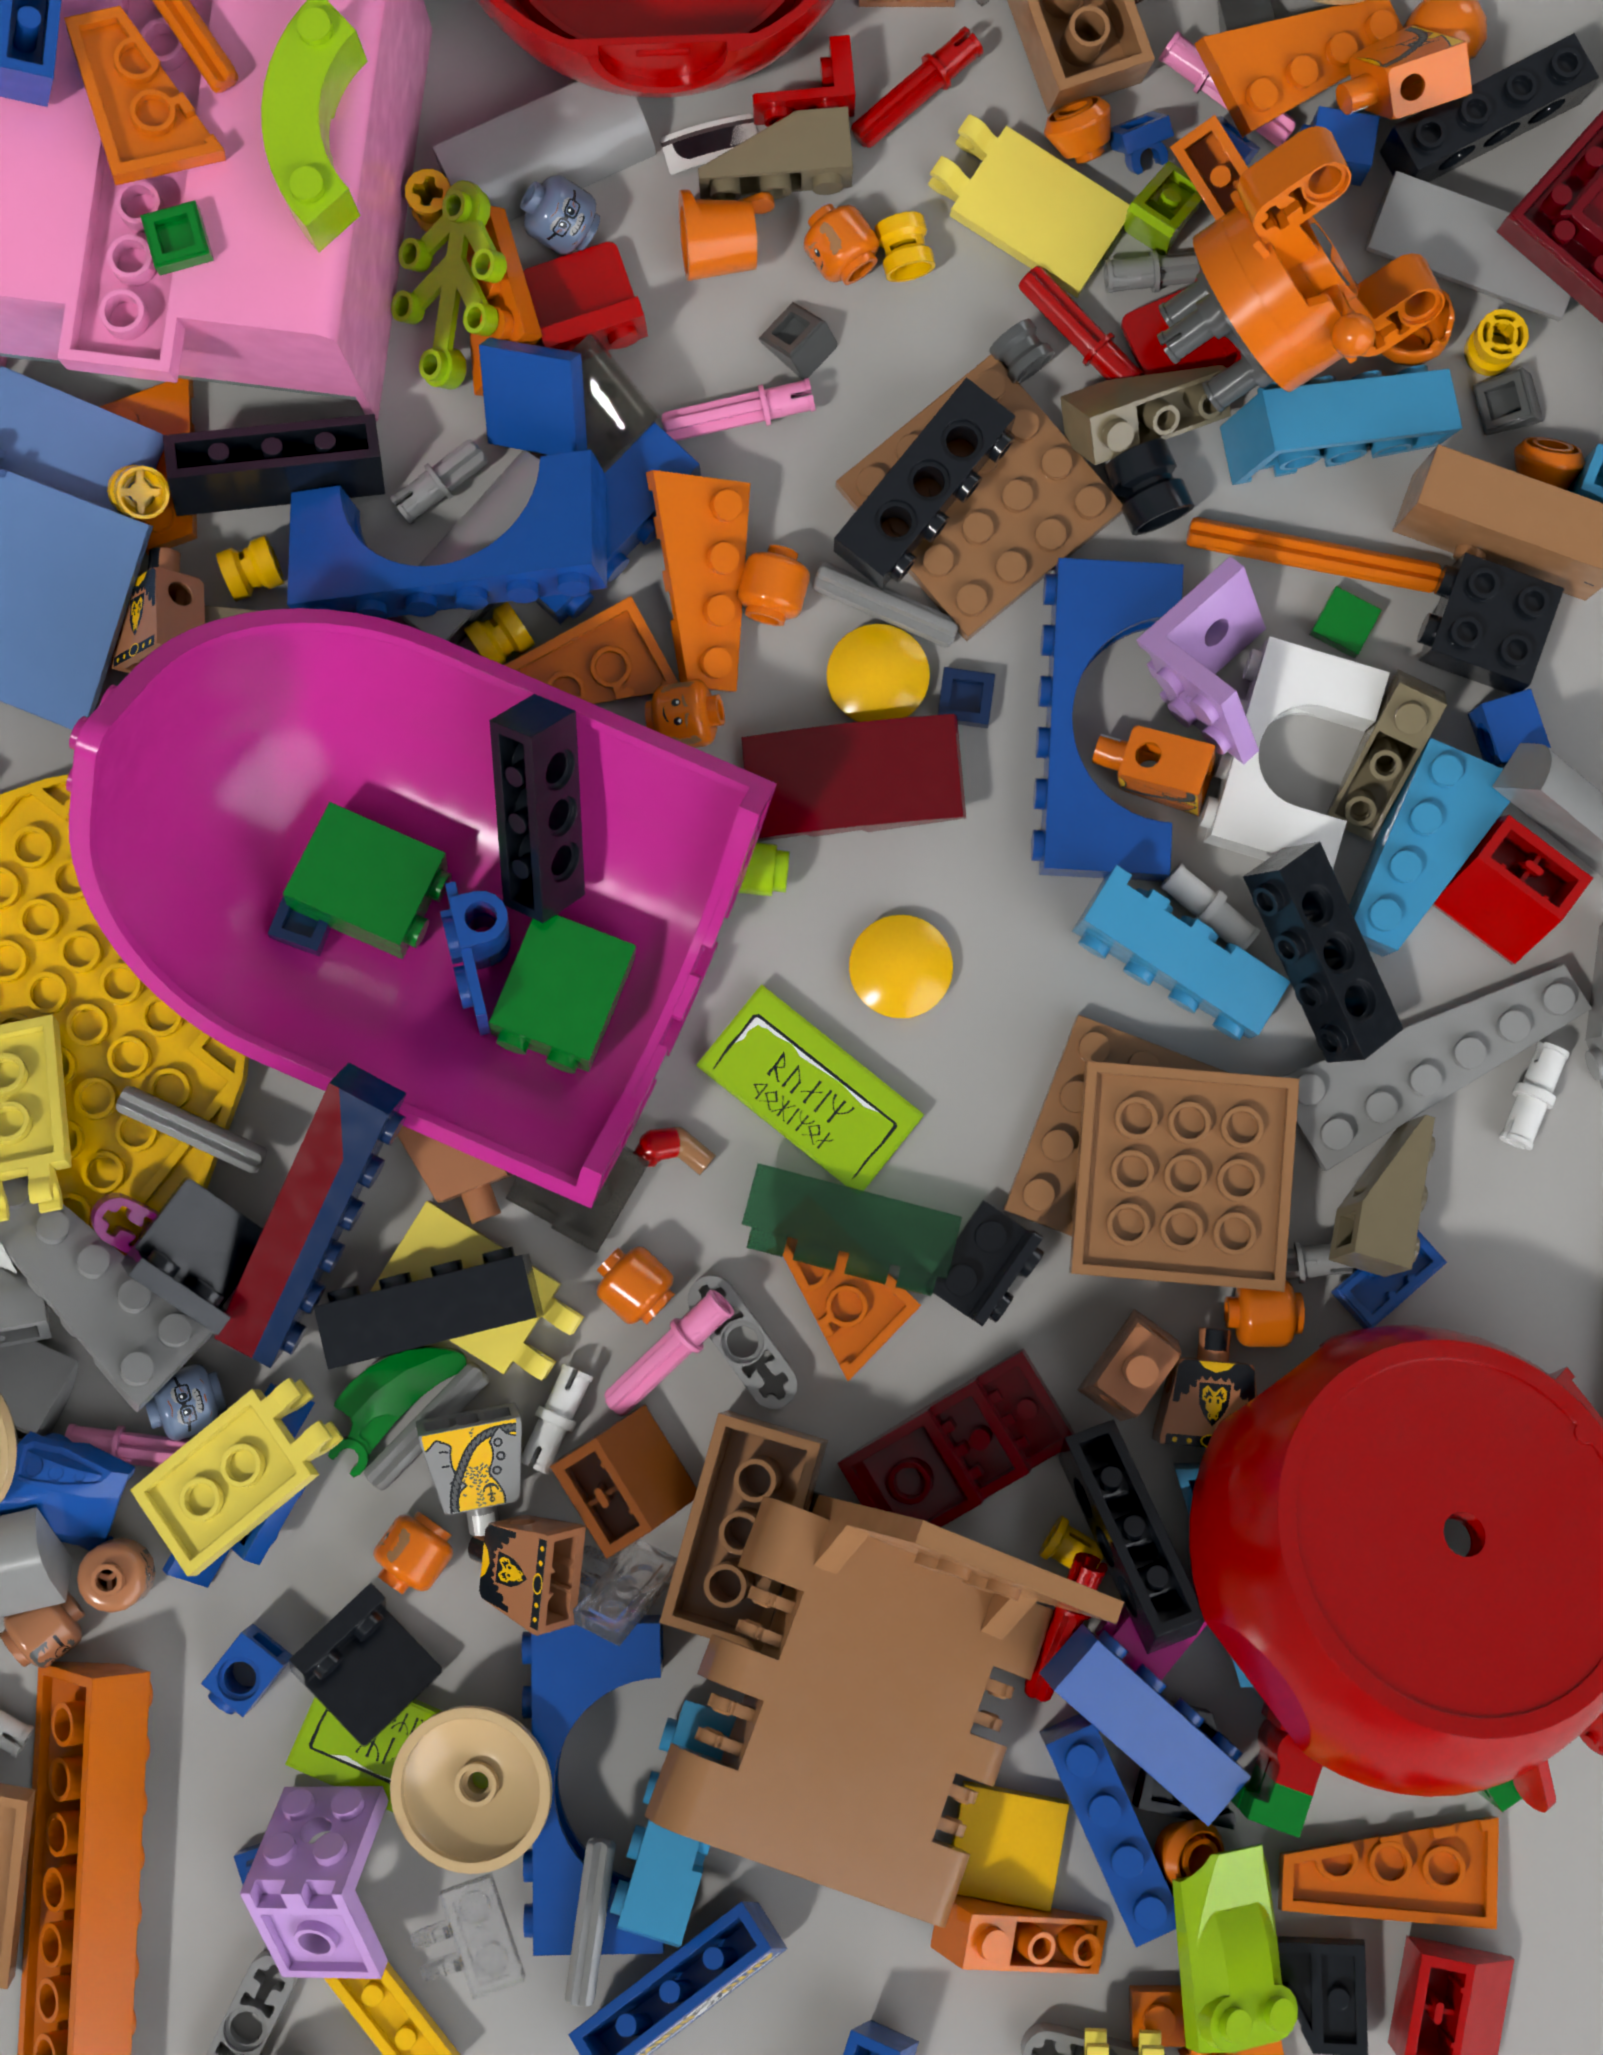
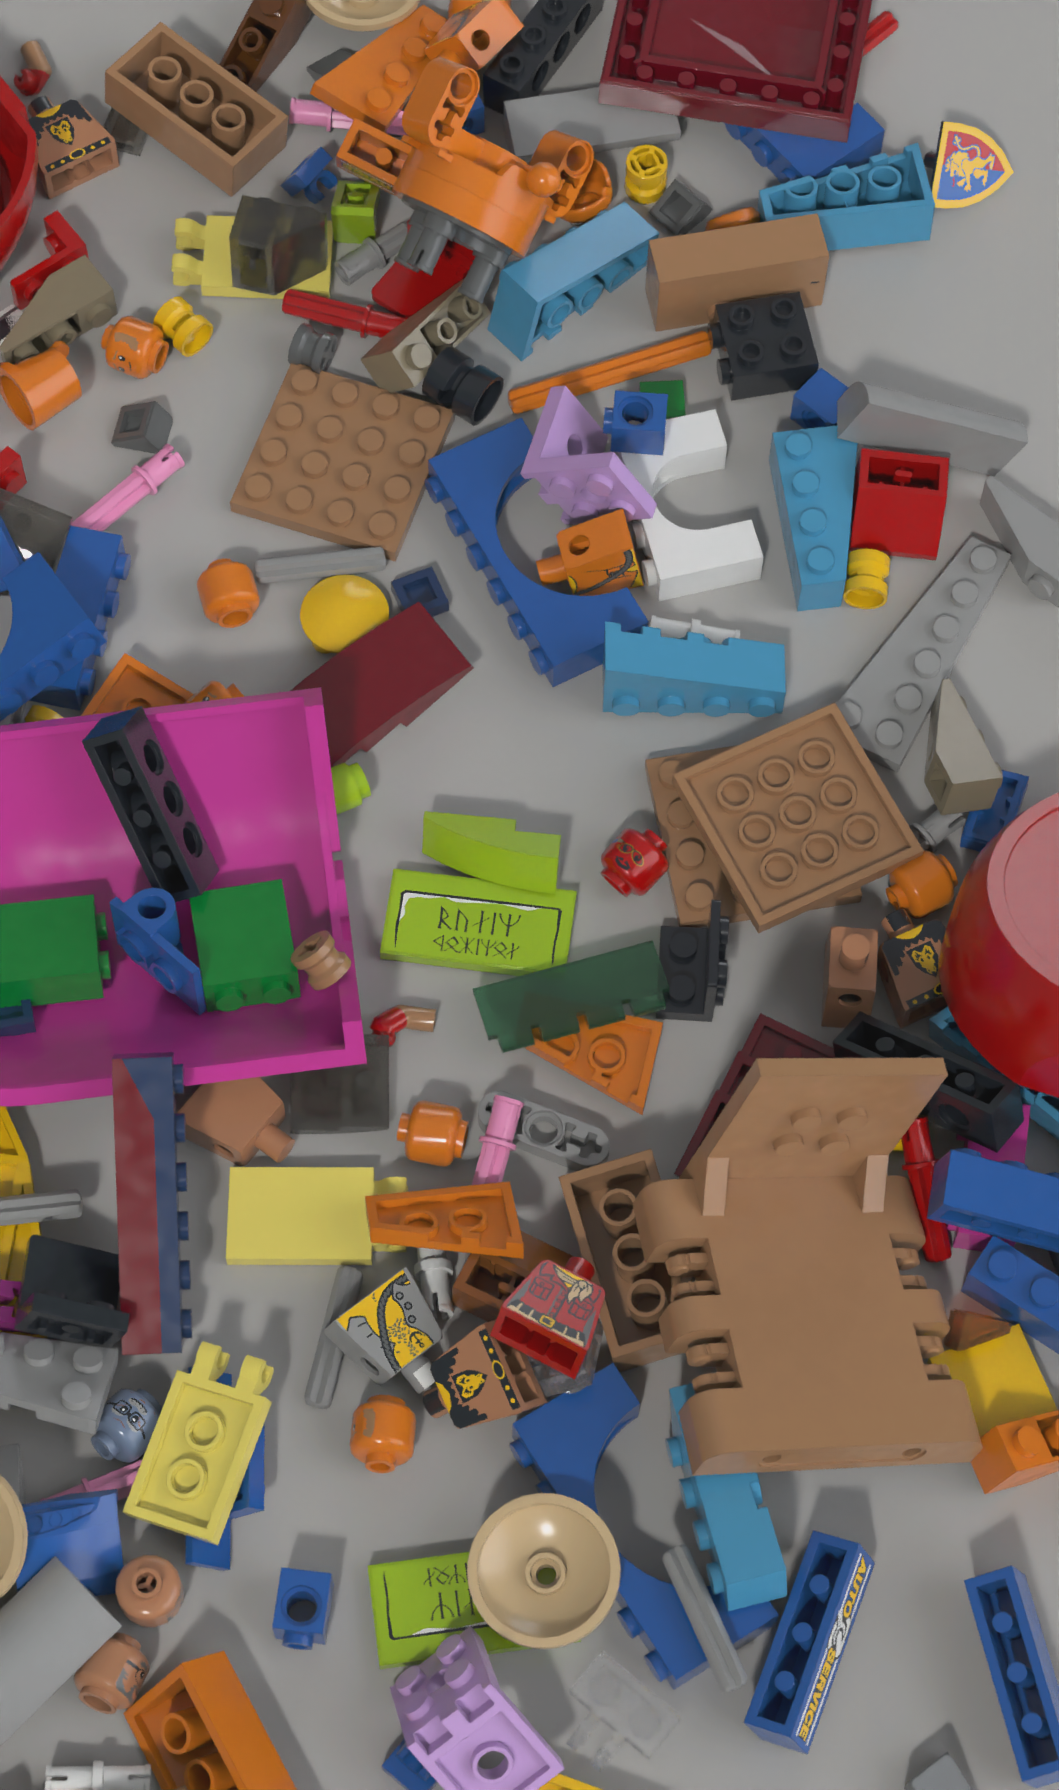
camera: 30 degrees left, 20 degrees down
black bracket [289,1583,442,1747] -> none
black brick [314,1246,544,1370] -> none
green piece [328,1346,467,1477] -> none
orange wing [646,470,751,692] -> none
black brick [833,377,1016,590] -> none
yellow dish [849,915,953,1018] -> none
red axle [851,26,984,148] -> none
orange cone [1044,96,1111,164] -> none
black brick [1243,841,1403,1063] -> none
dark tan slope [1326,669,1447,842] -> none
white pin [1499,1041,1570,1150] -> none
none -> clear smoke slope [229,195,328,296]
none -> medium nougat wheel [291,930,351,991]
none -> orange wing [365,1181,524,1259]
none -> lime slope [422,811,561,894]
none -> red torso [490,1257,606,1380]
none -> red head [600,828,669,897]
none -> blue brick [603,390,668,455]
none -> yellow wheel [843,548,890,609]
none -> clear orange slope [944,1308,1011,1351]

